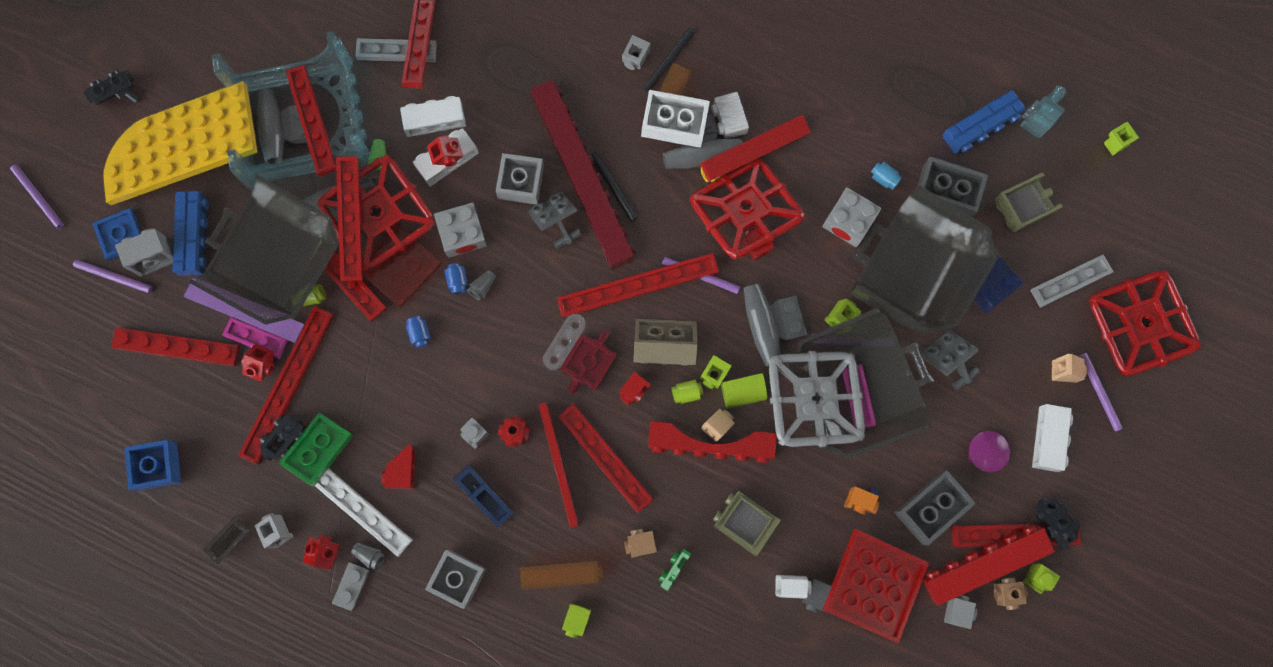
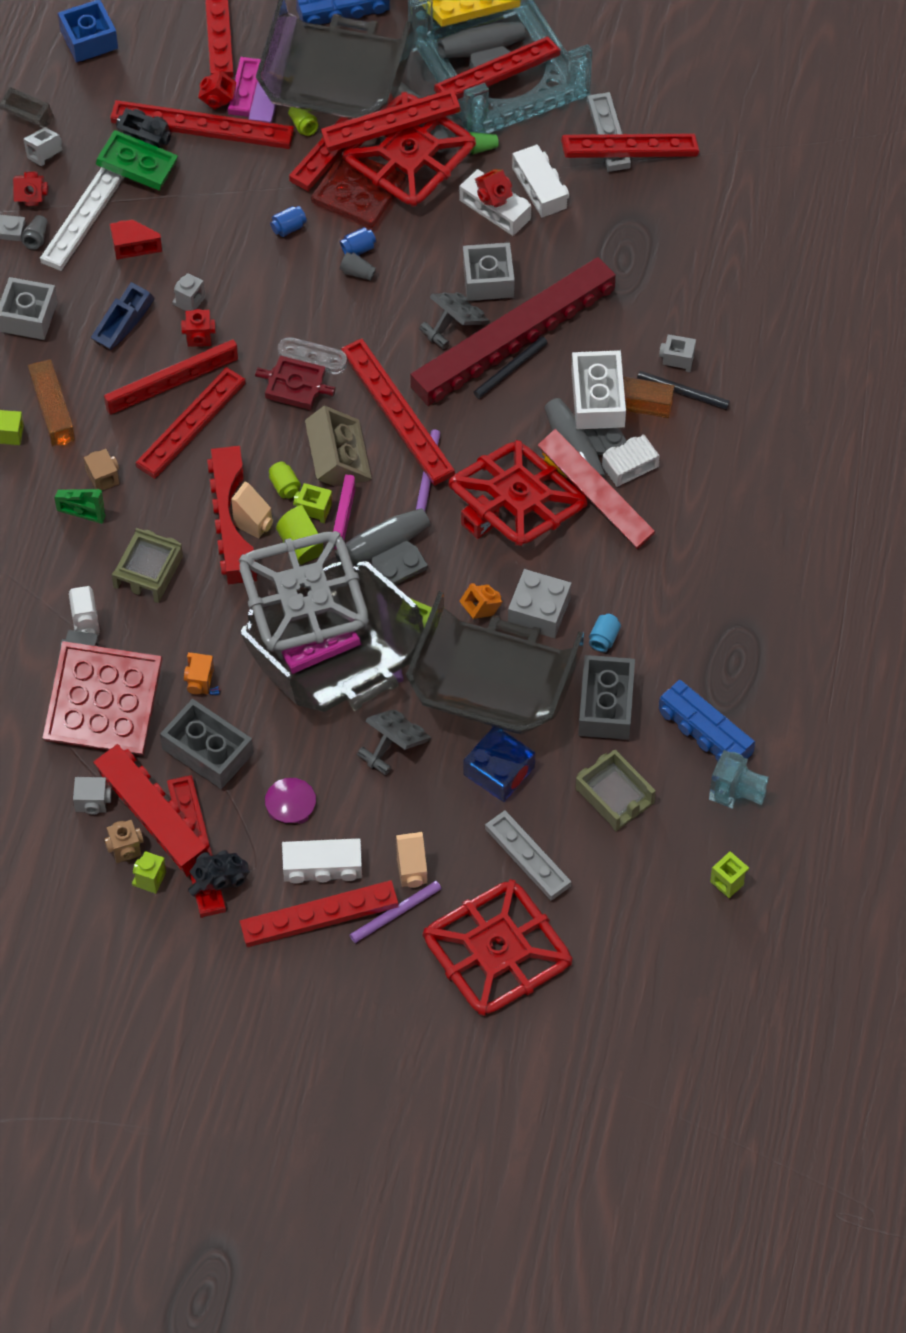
camera: 80 degrees right, 20 degrees down
light grey brick [434,203,487,258] -> none
red brick [619,372,651,406] -> none
none -> red plate [240,880,399,948]
none -> dark pink tile [333,474,355,549]
none -> orange brick [459,583,502,619]

